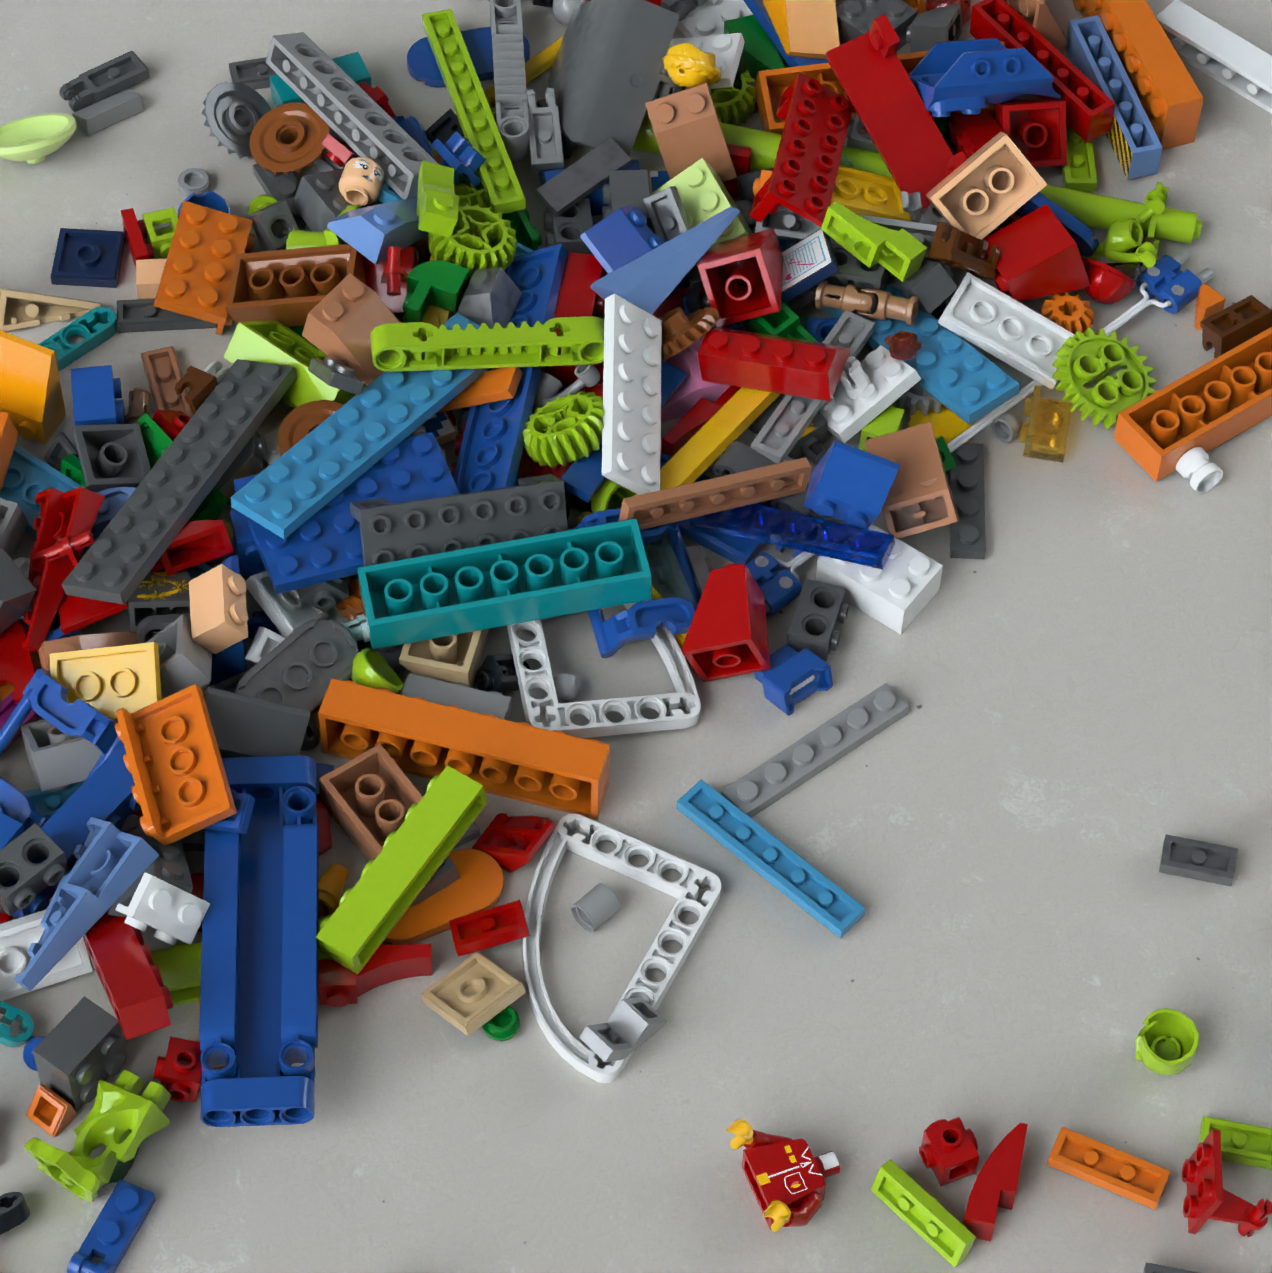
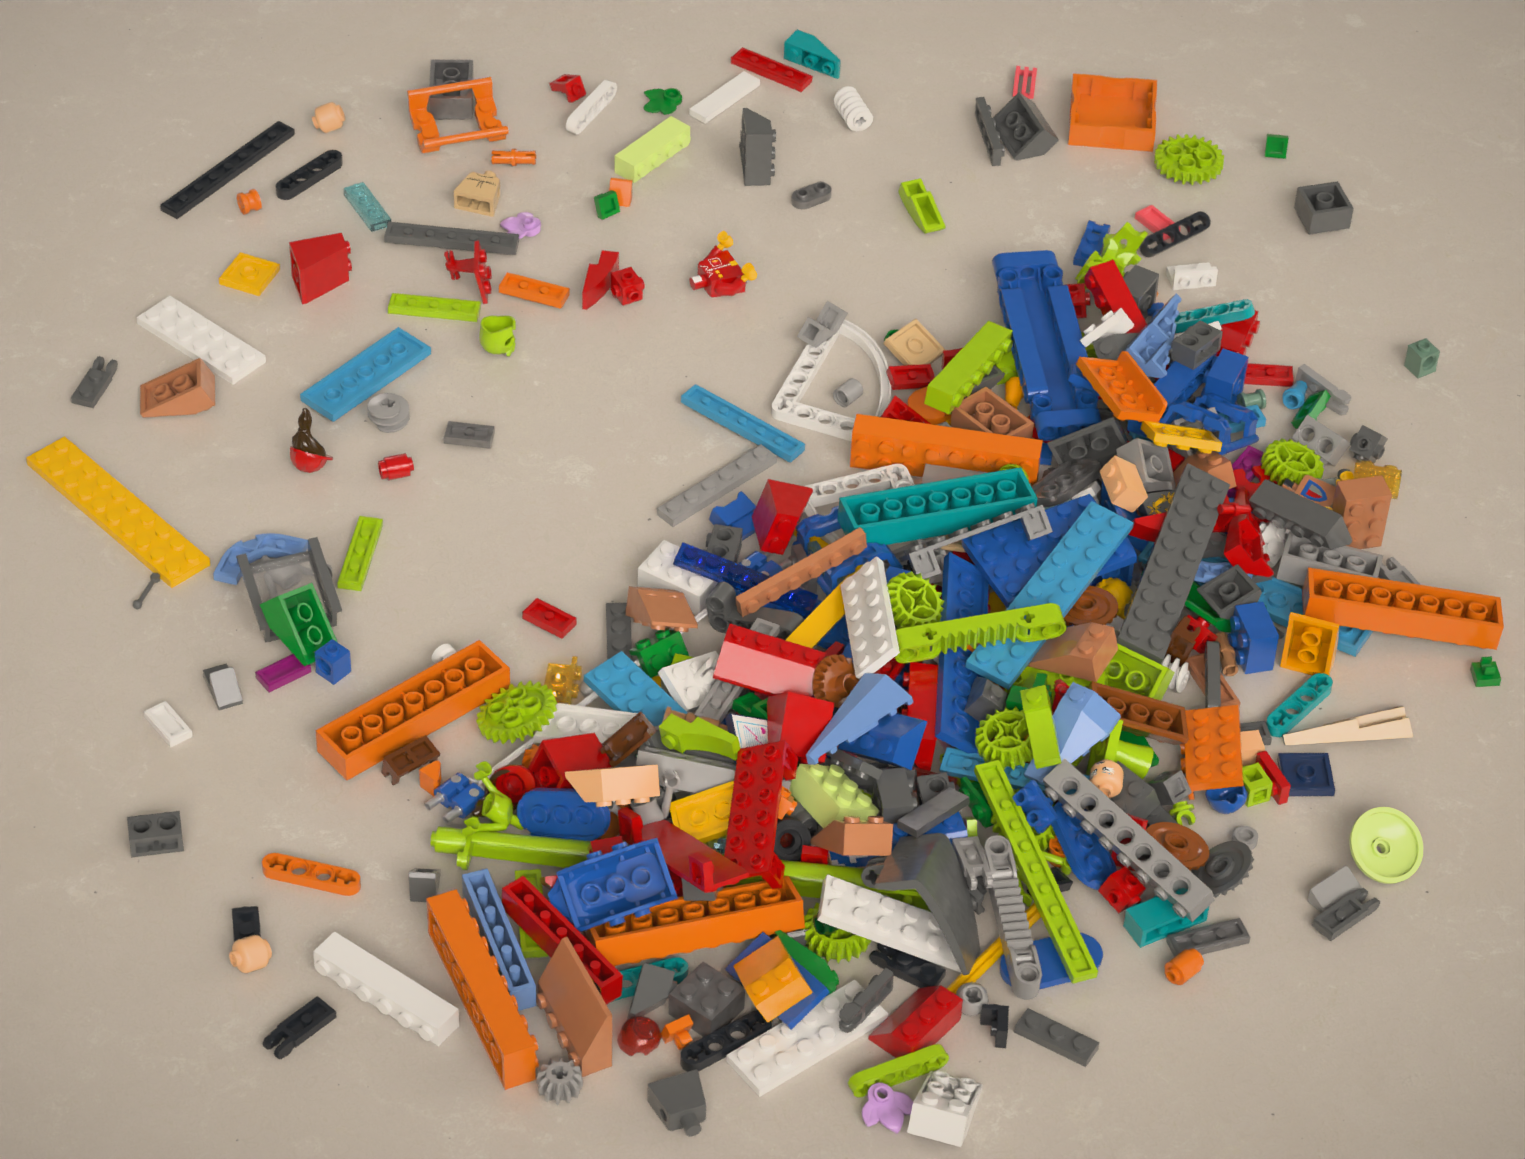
camera: 175 degrees right, 10 degrees down
flat silver plate [308,356,364,395] -> none
yellow hair [662,42,721,88] -> none
blue slope [803,440,900,530] -> none
lime plate [870,1159,976,1268] -> none
clear red plate [885,331,922,360] -> none
none -> dark grey slope [409,868,441,902]
none -> red plate [522,598,577,639]
none -> lime tile [963,816,977,837]
none -> orange brick [1165,948,1204,985]
none -> dark grey beam [1204,641,1221,708]

